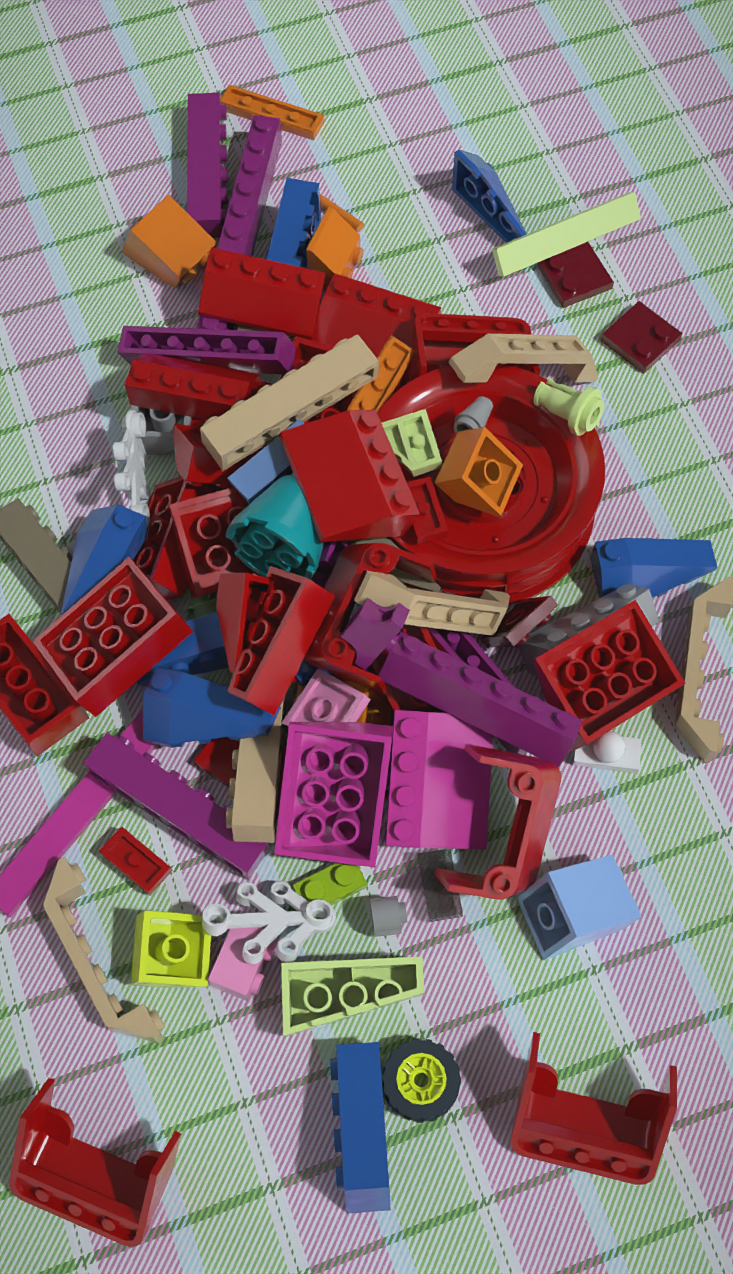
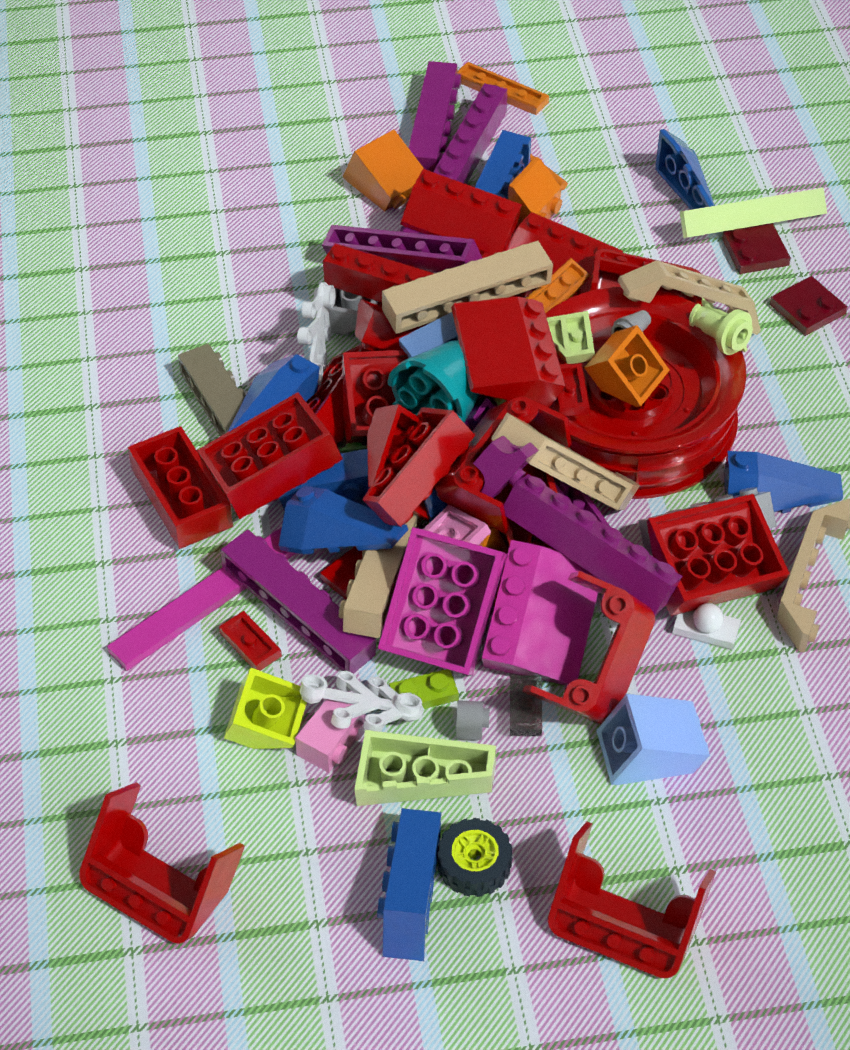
camera: 10 degrees right, 15 degrees down
tan slope [43,856,165,1043] -> none
dark red plate [480,596,558,648] -> none

